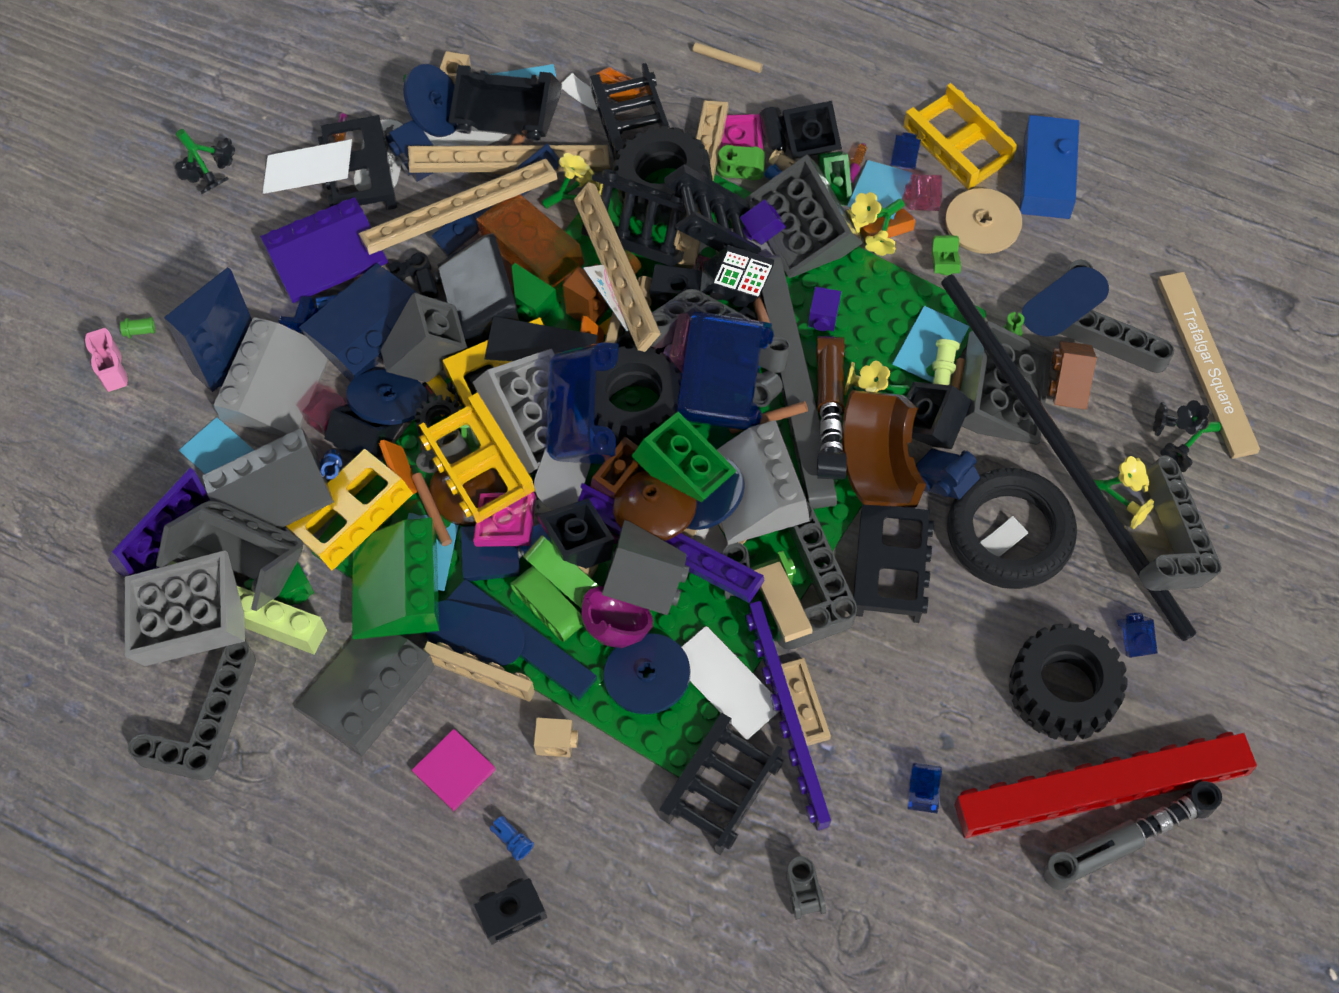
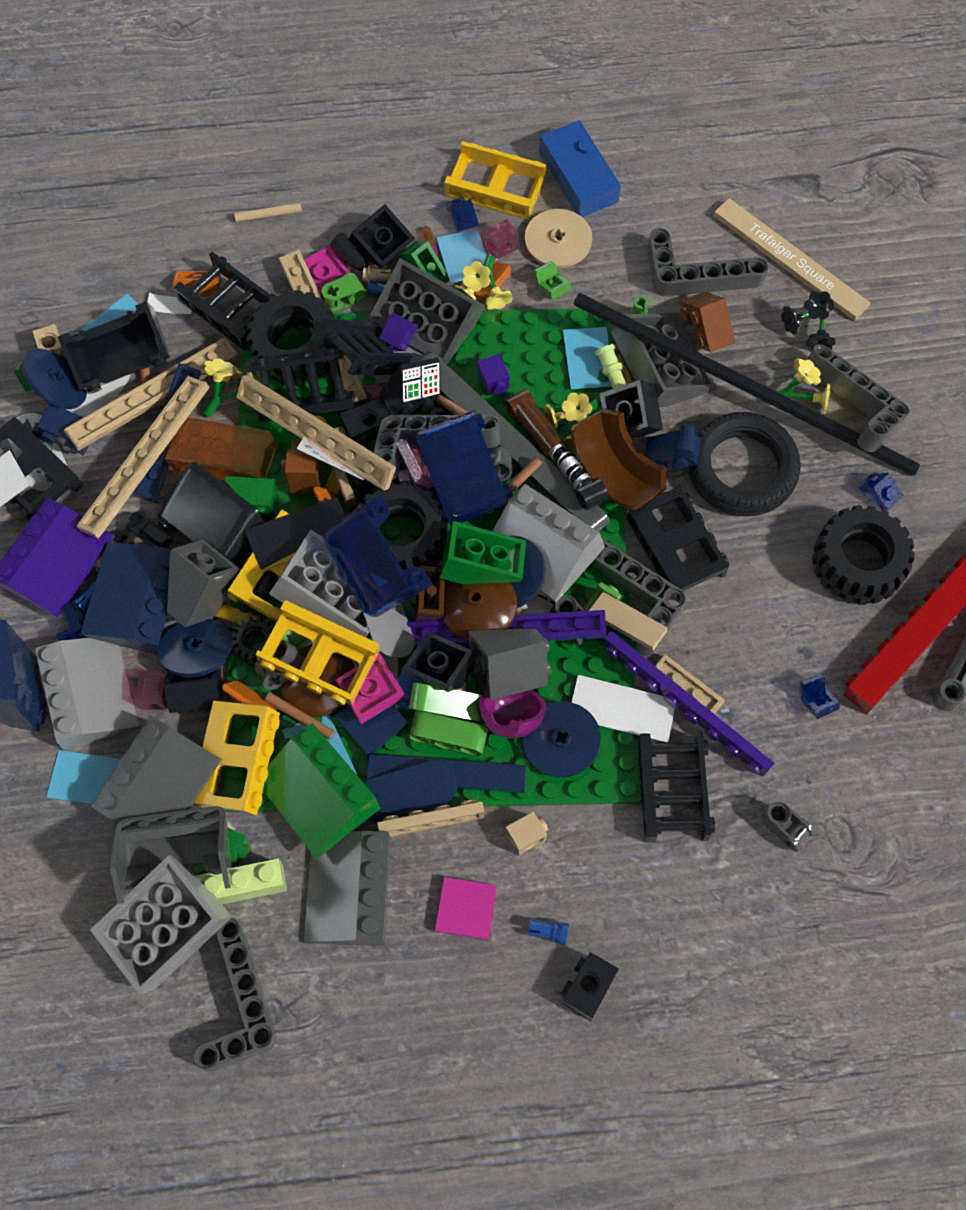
camera: 35 degrees left, 5 degrees up
dark purple slope [108,468,210,578] -> none
blue pin [320,449,342,479] -> none
white sticker [980,516,1029,557] -> none
dark blue sticker [1022,267,1109,337] -> none

